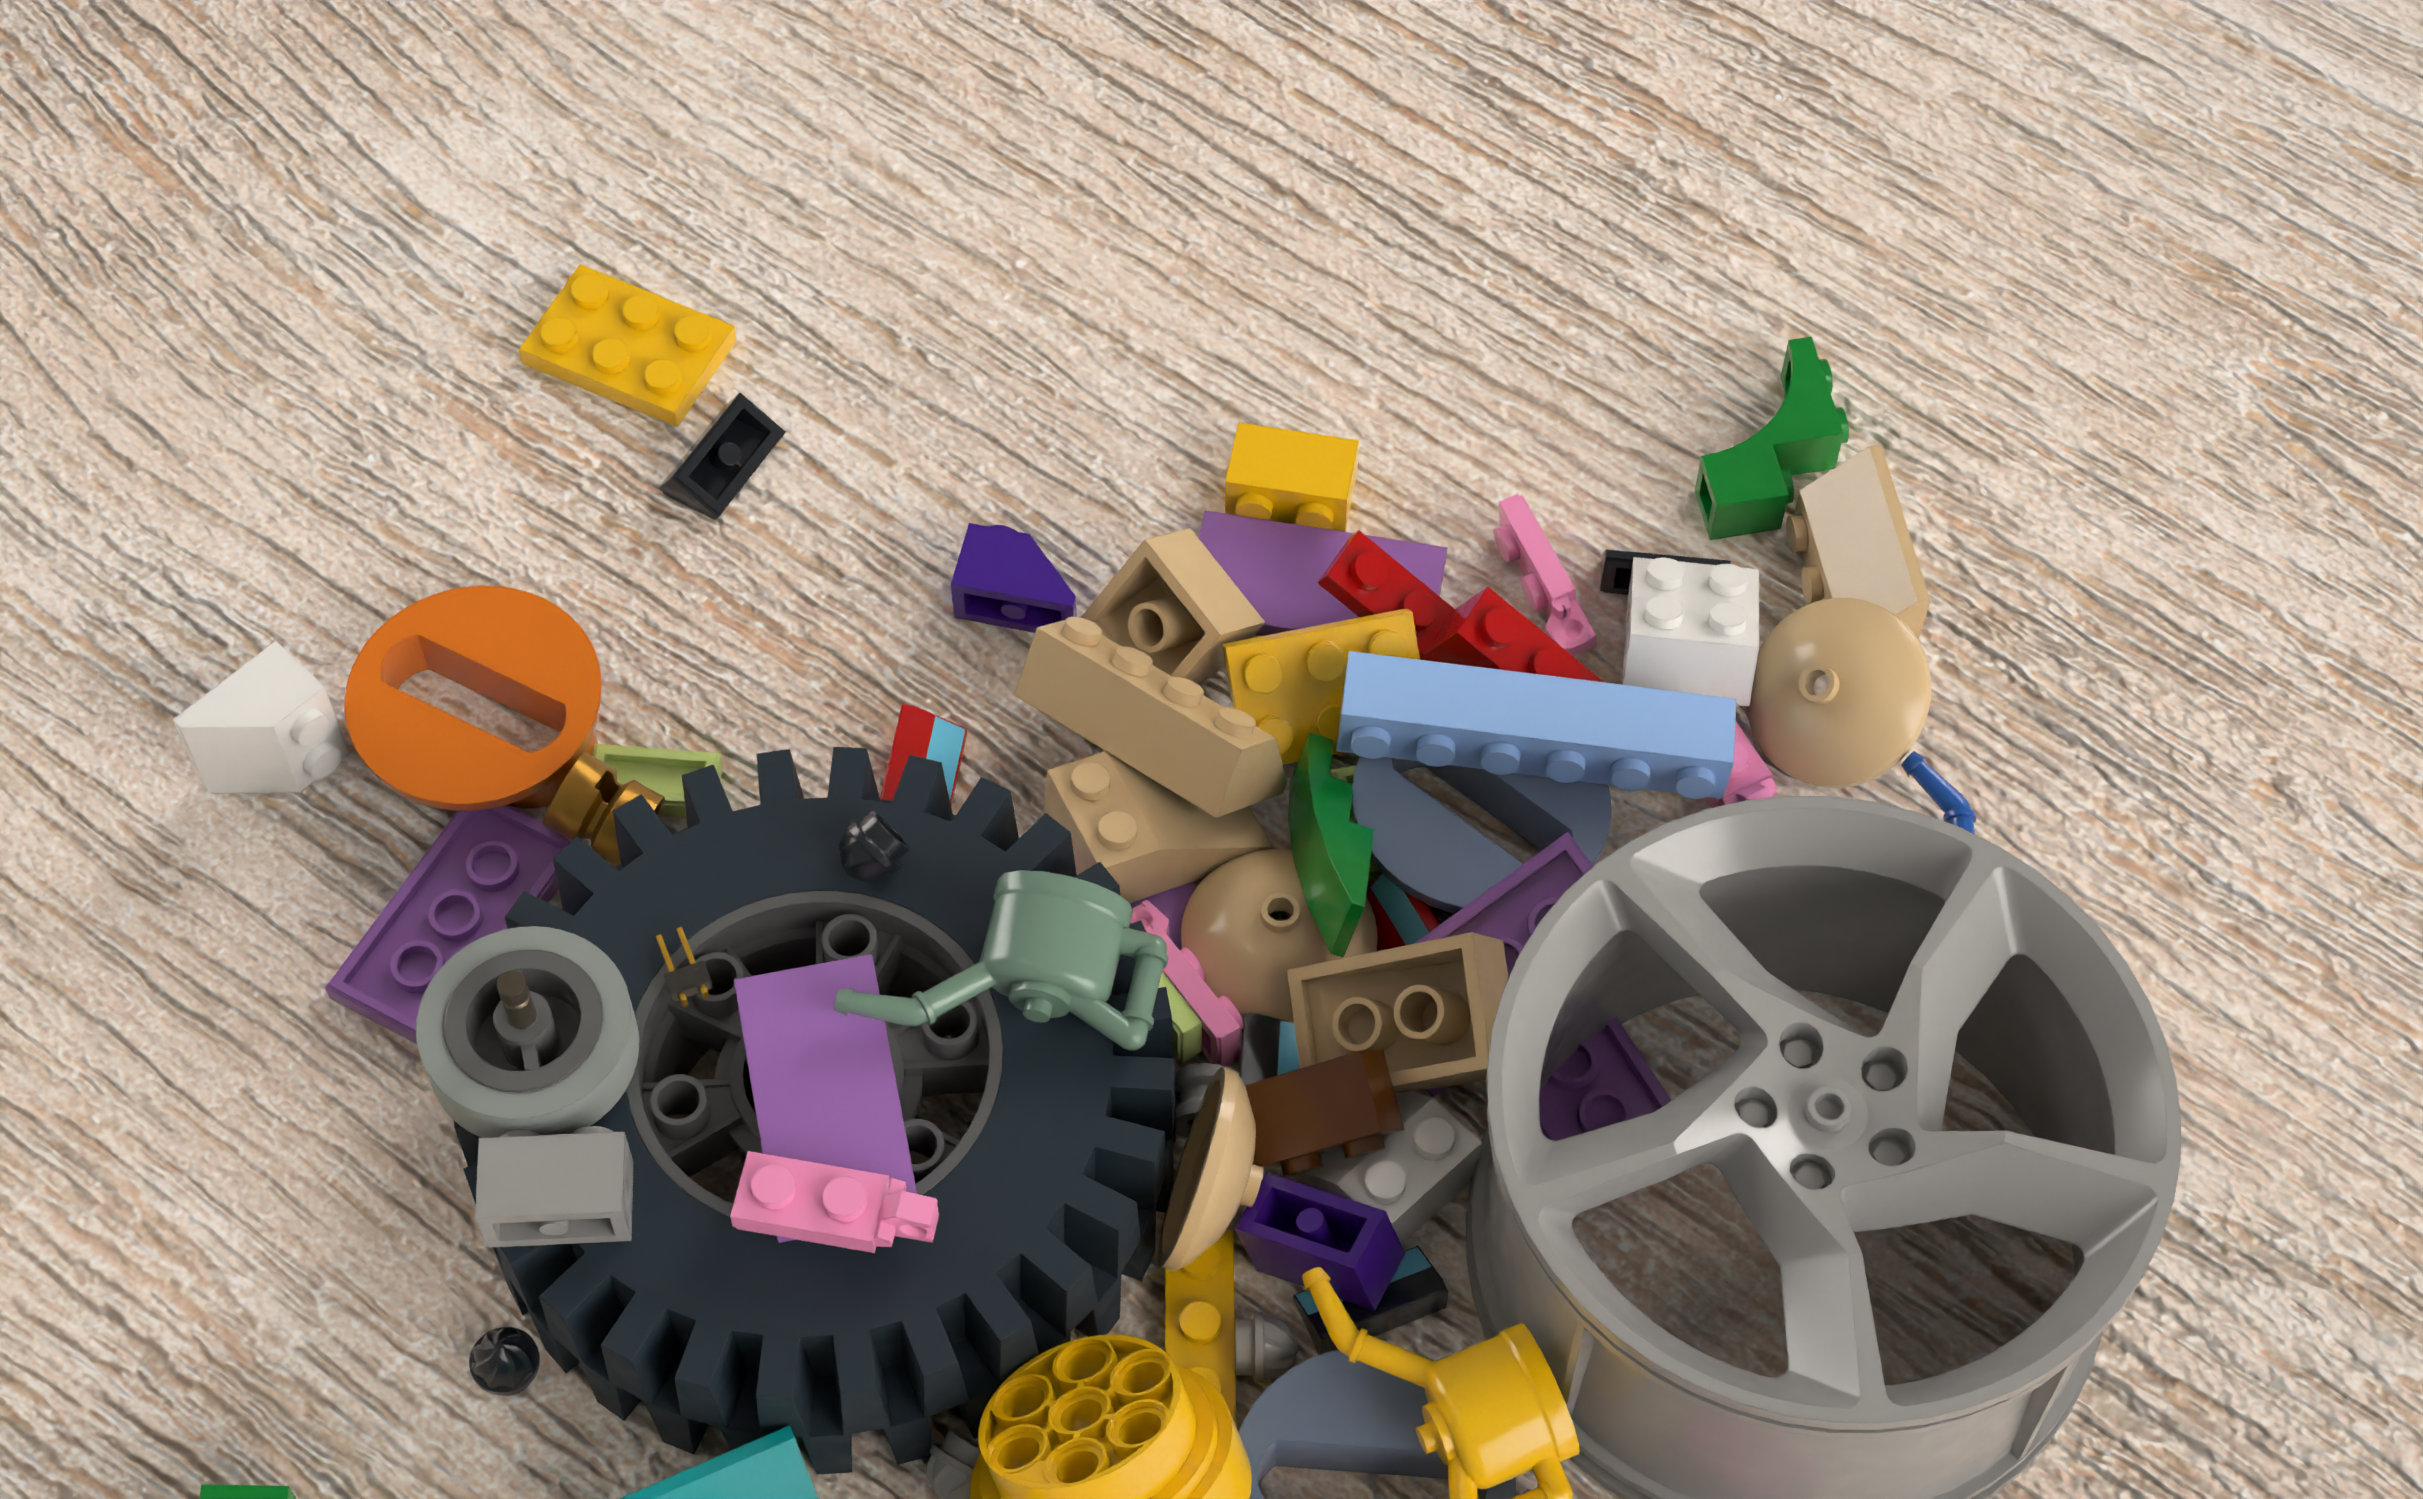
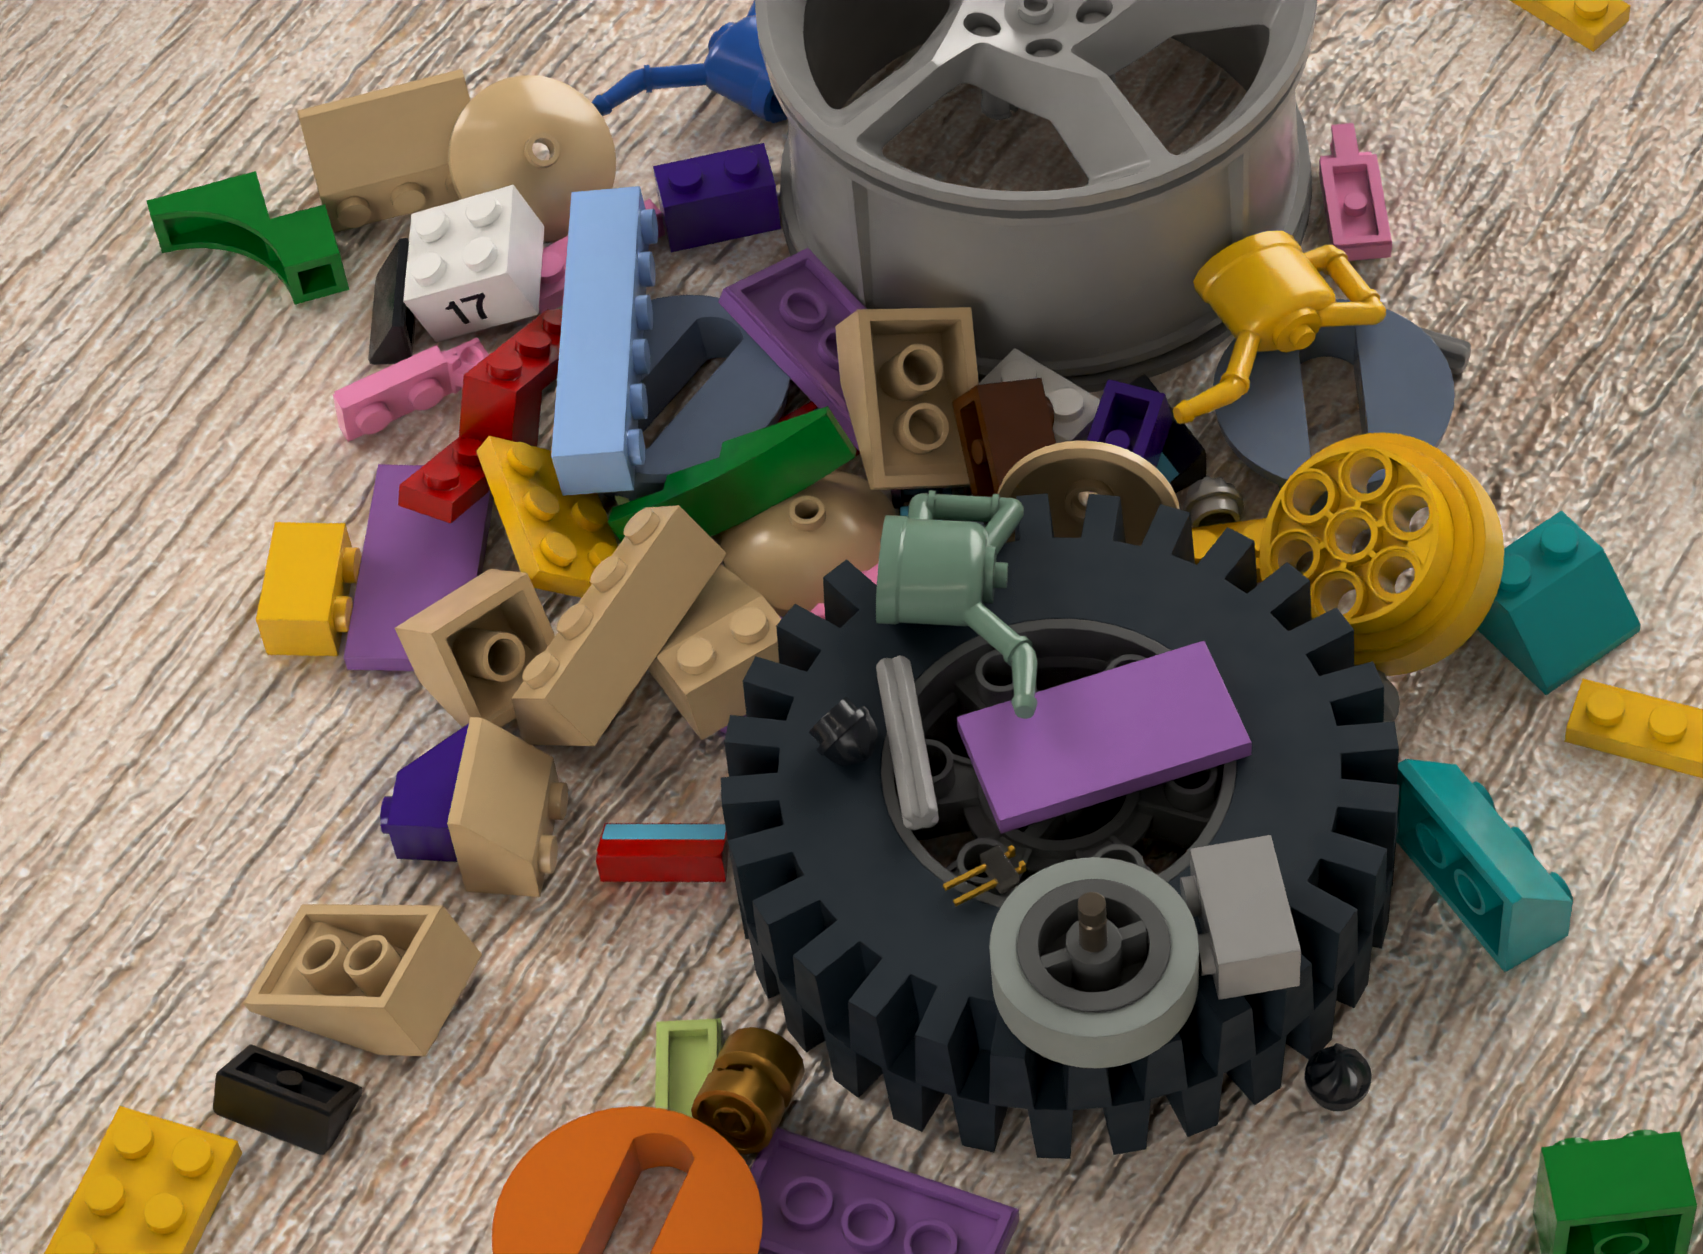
camera: 90 degrees left, 5 degrees down
bright pink hinge [730,1151,939,1253] -> none
none -> tan slope [243,904,482,1056]
none -> tan slope [447,717,568,897]
none -> light grey axle [876,655,939,831]

